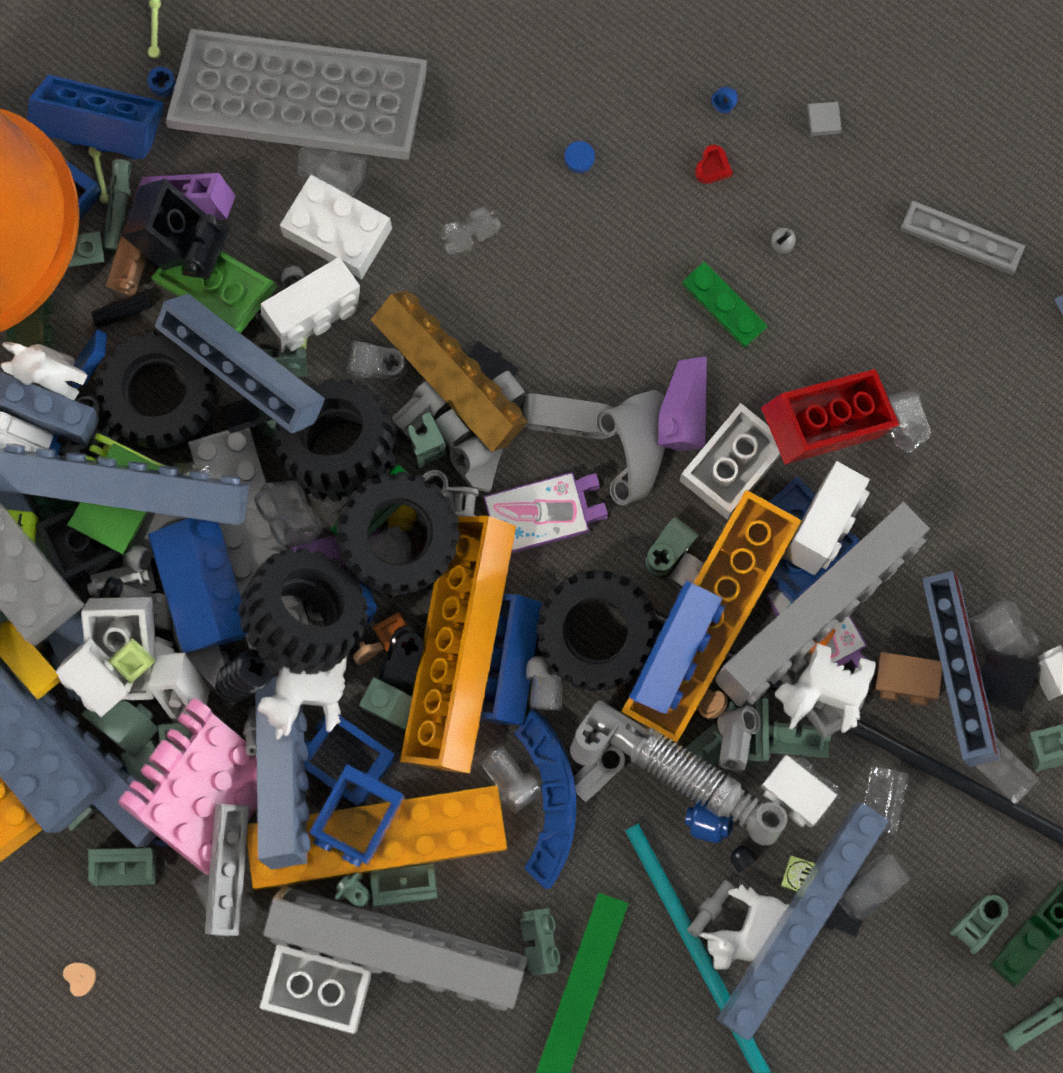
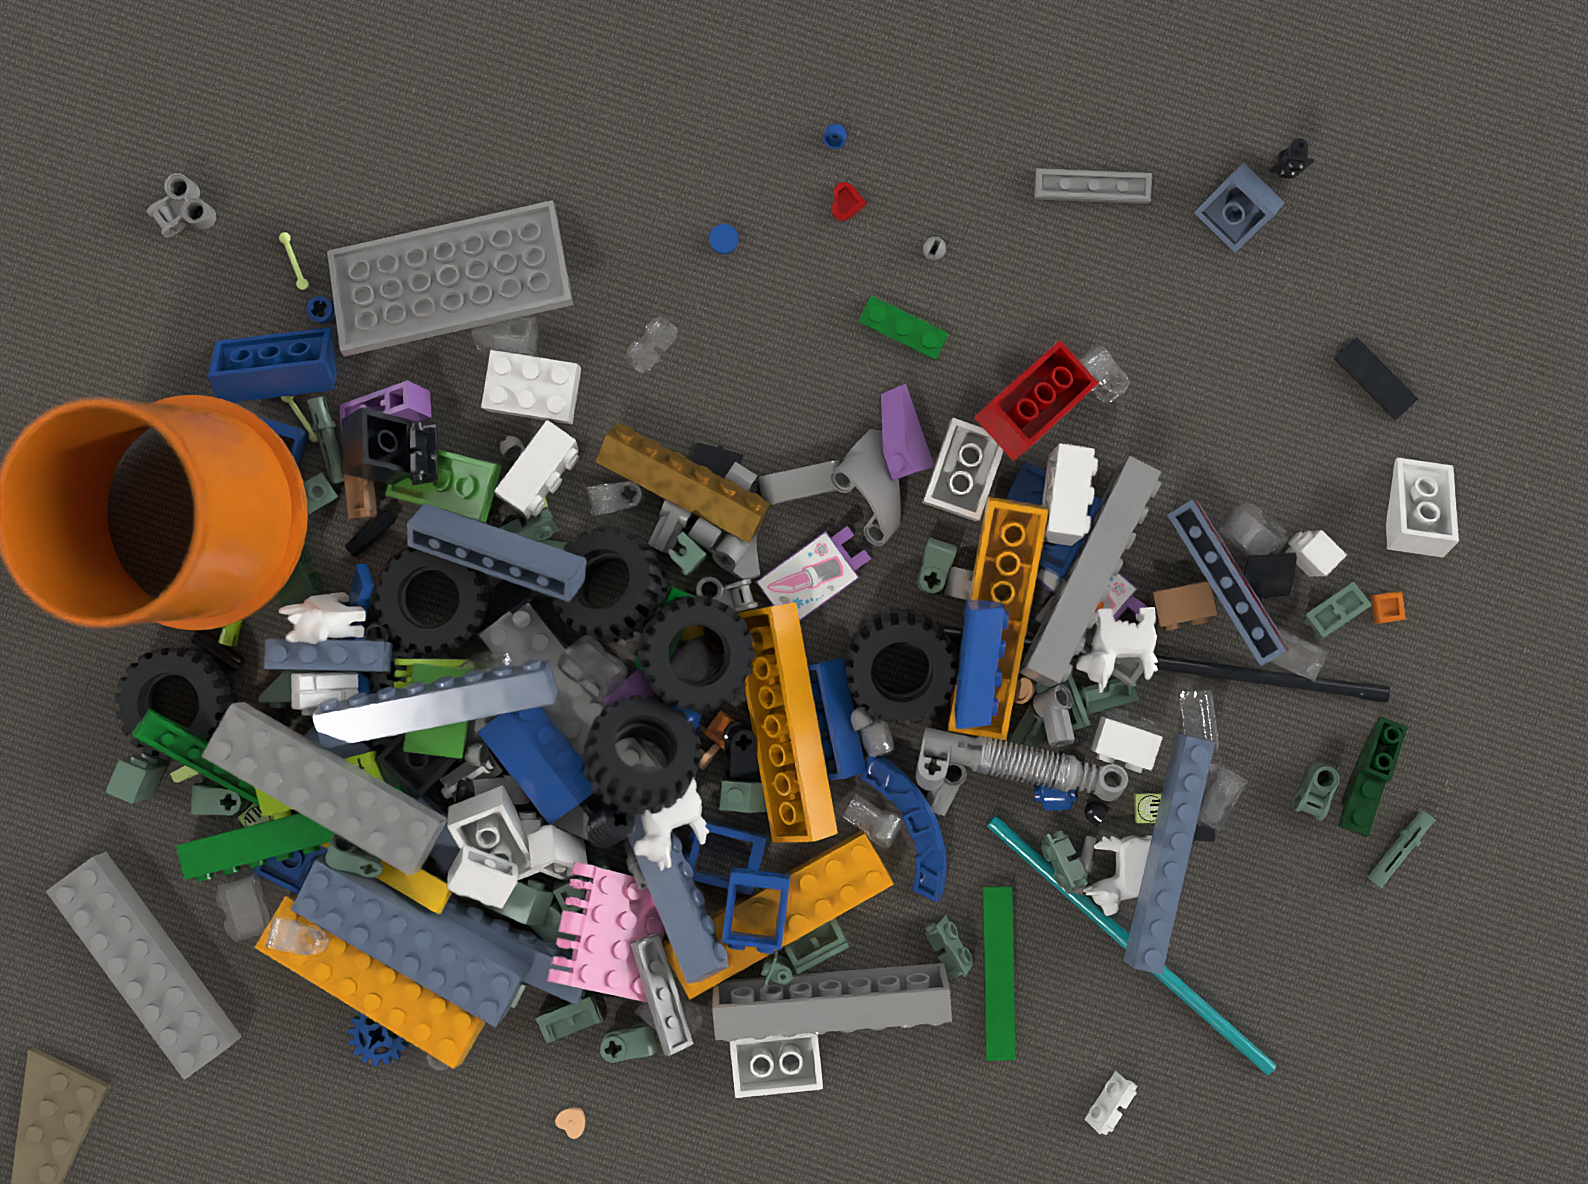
camera: 20 degrees left, 10 degrees up
yellowish green tile [108,638,155,684] -> none
light grey tile [807,102,841,136] -> none
none -> sand green piece [600,1022,658,1063]
none -> sand green hinge [1041,831,1088,895]

